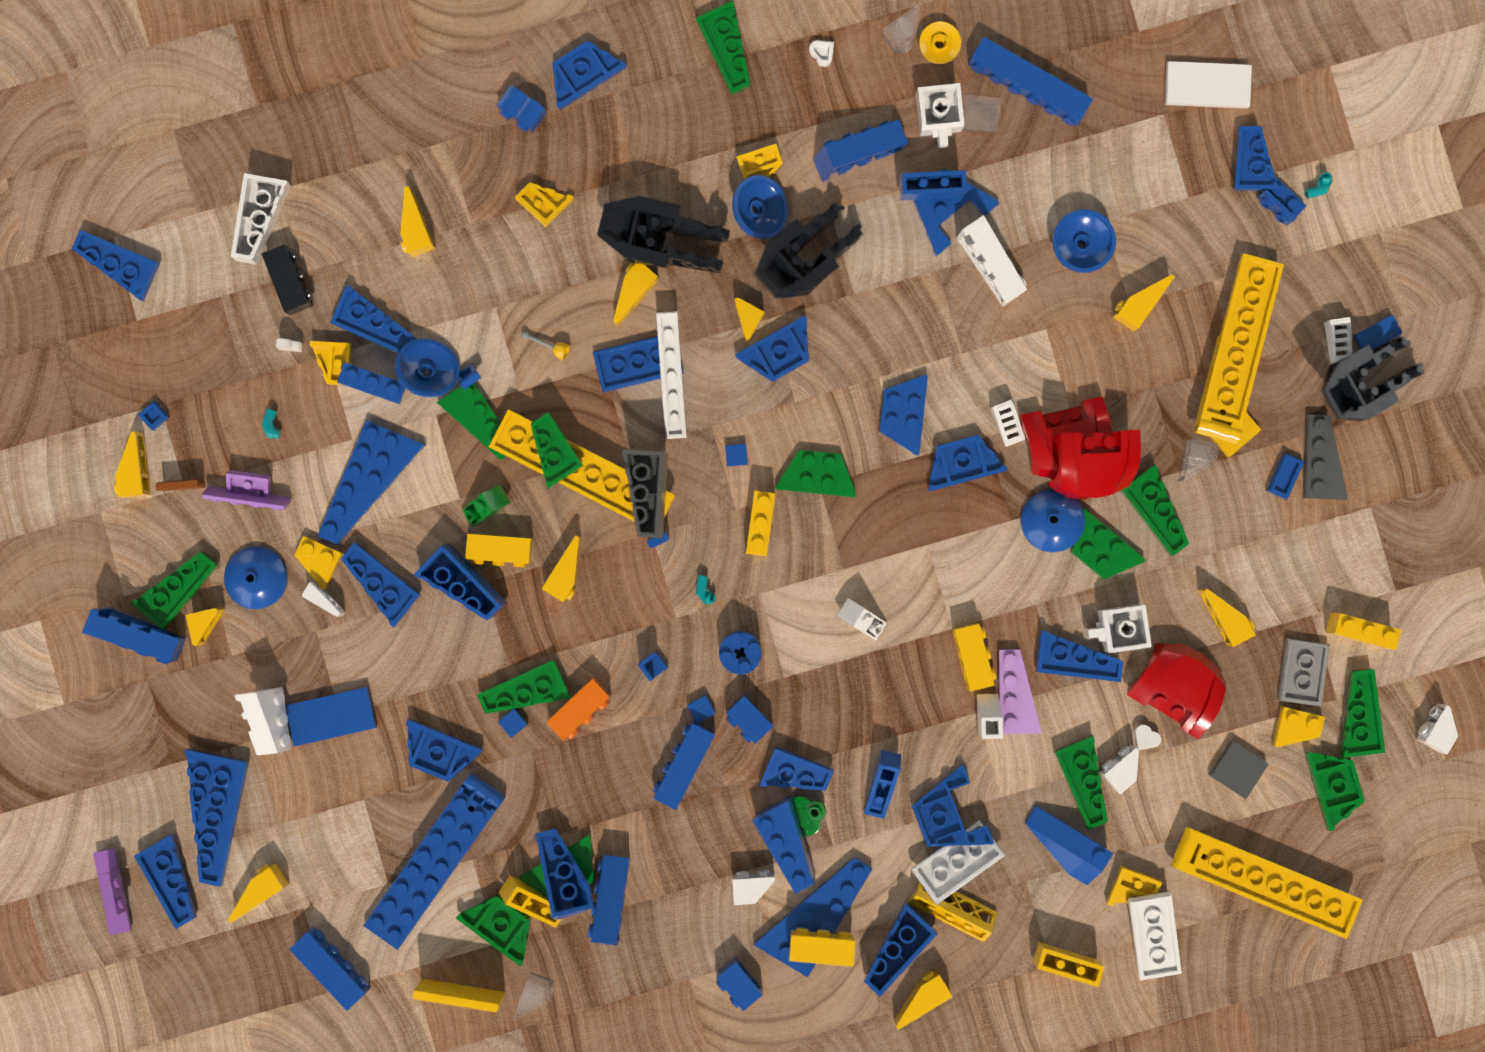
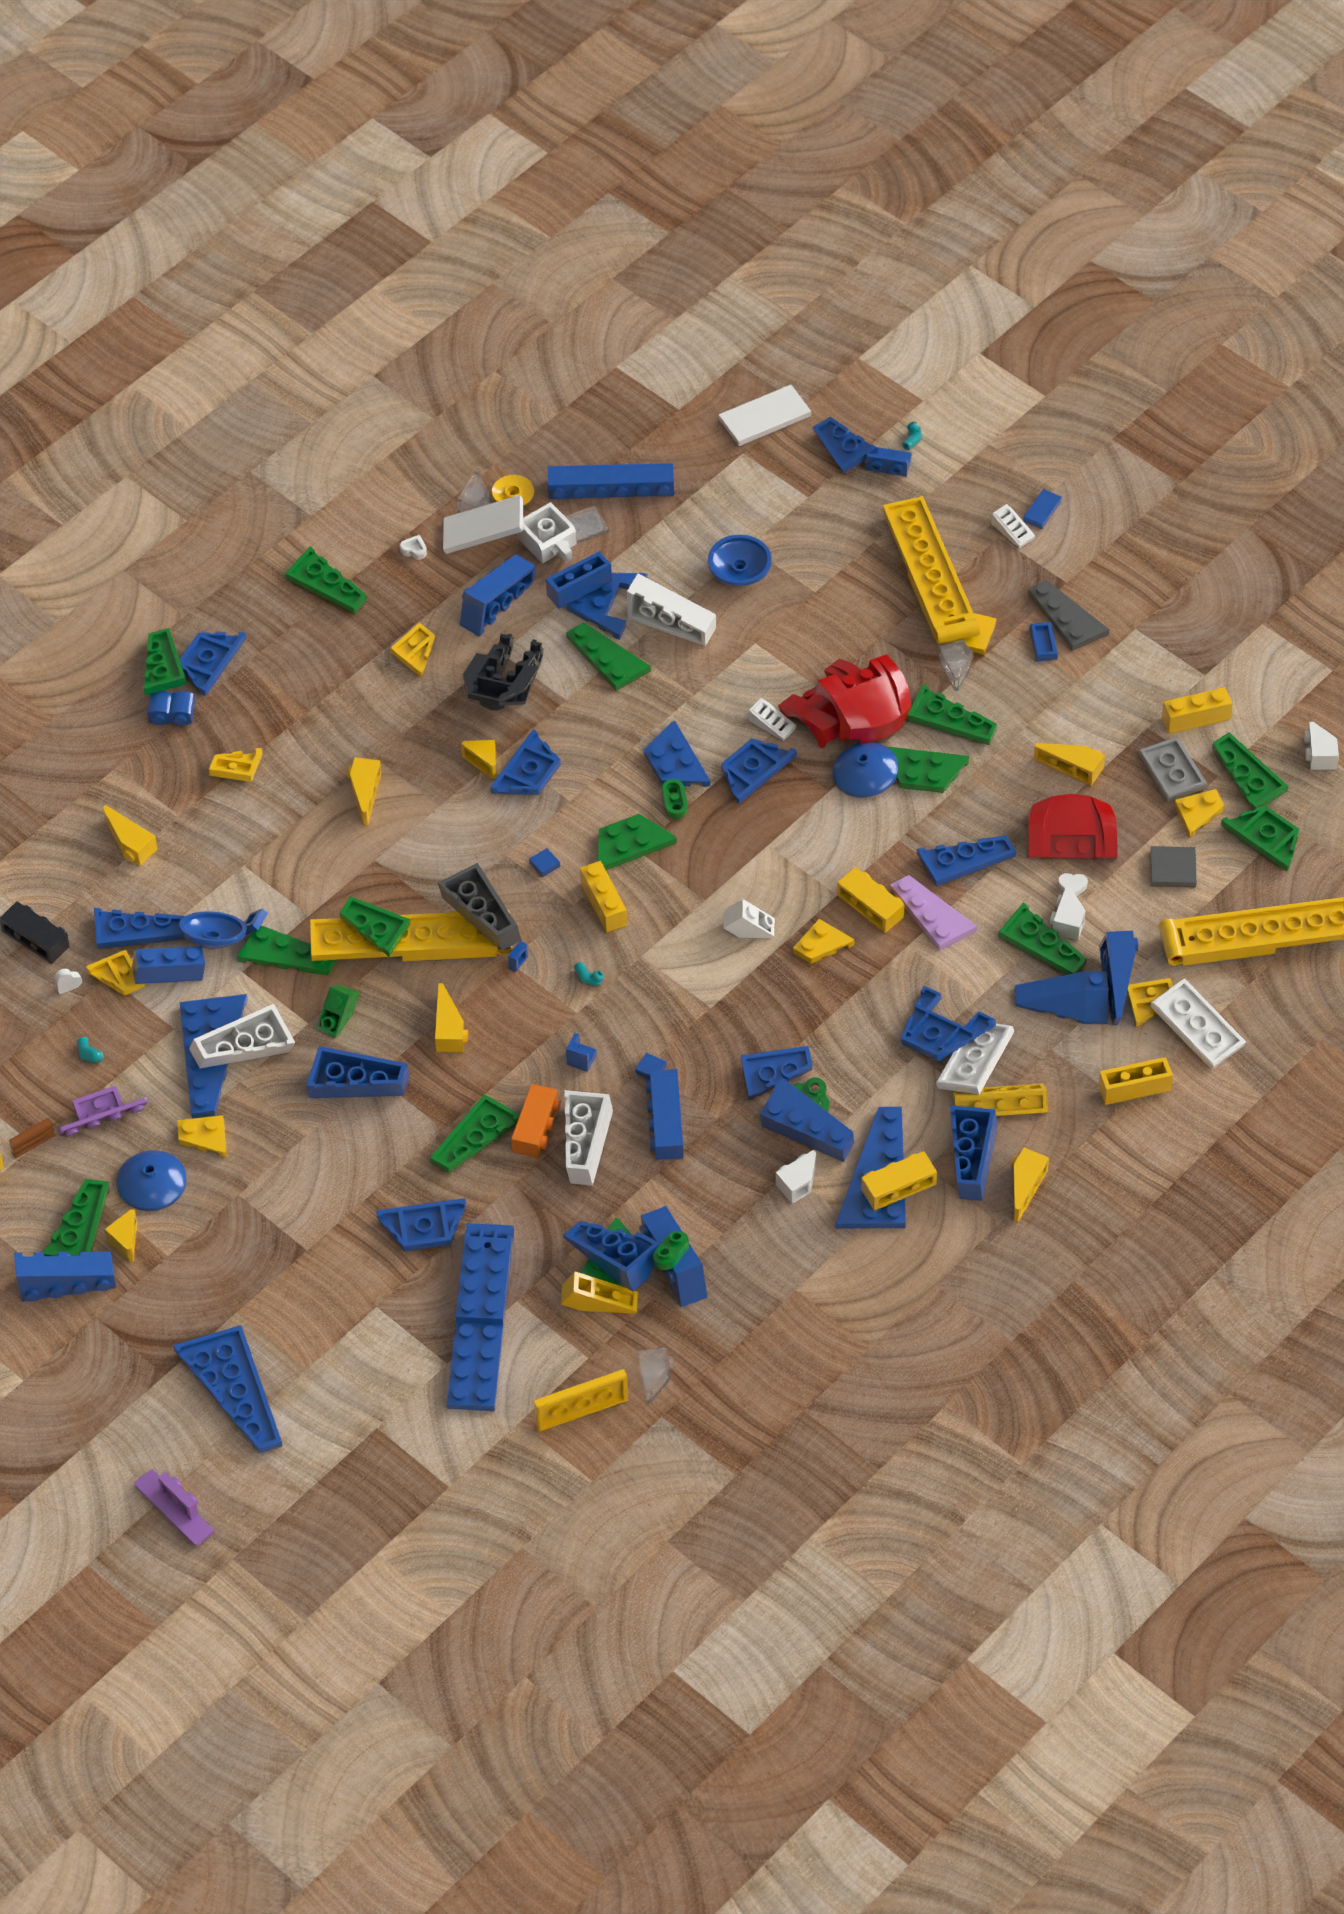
camera: 30 degrees left, 35 degrees down
blue wing [134,833,197,929] -> none
yellow slope [228,863,289,923] -> none
white wedge [235,687,291,755] -> none
blue tile [285,687,377,747] -> none
blue brick [289,927,371,1011] -> none
white slope [302,581,345,617] -> none
blue wing [341,542,421,628] -> none
green wing [456,894,531,967] -> none
yellow brick [465,534,533,568] -> none
blue tile [498,708,528,738] -> none
hinge [521,331,570,361] -> none
blue tile [593,336,684,393] -> none
black connector [597,196,730,273] -> none
white tile [656,311,686,439] -> none
blue brick [716,957,763,1011] -> none
blue brick [719,631,761,674] -> none
blue brick [726,694,774,744] -> none
blue dish [732,175,788,239] -> none
blue slope [864,750,901,819] -> none
white slope [977,693,1003,739] -> none
white hinge [1085,604,1152,653] -> none
yellow slope [1113,275,1175,331] -> none
black connector [1321,336,1424,422] -> none
none -> green wing [143,628,187,696]
none -> white wedge [189,1004,295,1068]
none -> white tile [443,495,523,554]
none -> white wedge [564,1090,613,1186]
none -> green wing [566,622,651,691]
none -> green plate [653,1231,690,1270]
none -> green plate [662,779,688,819]
none -> yellow wing [793,919,854,964]
none -> blue wedge [1099,930,1138,1025]

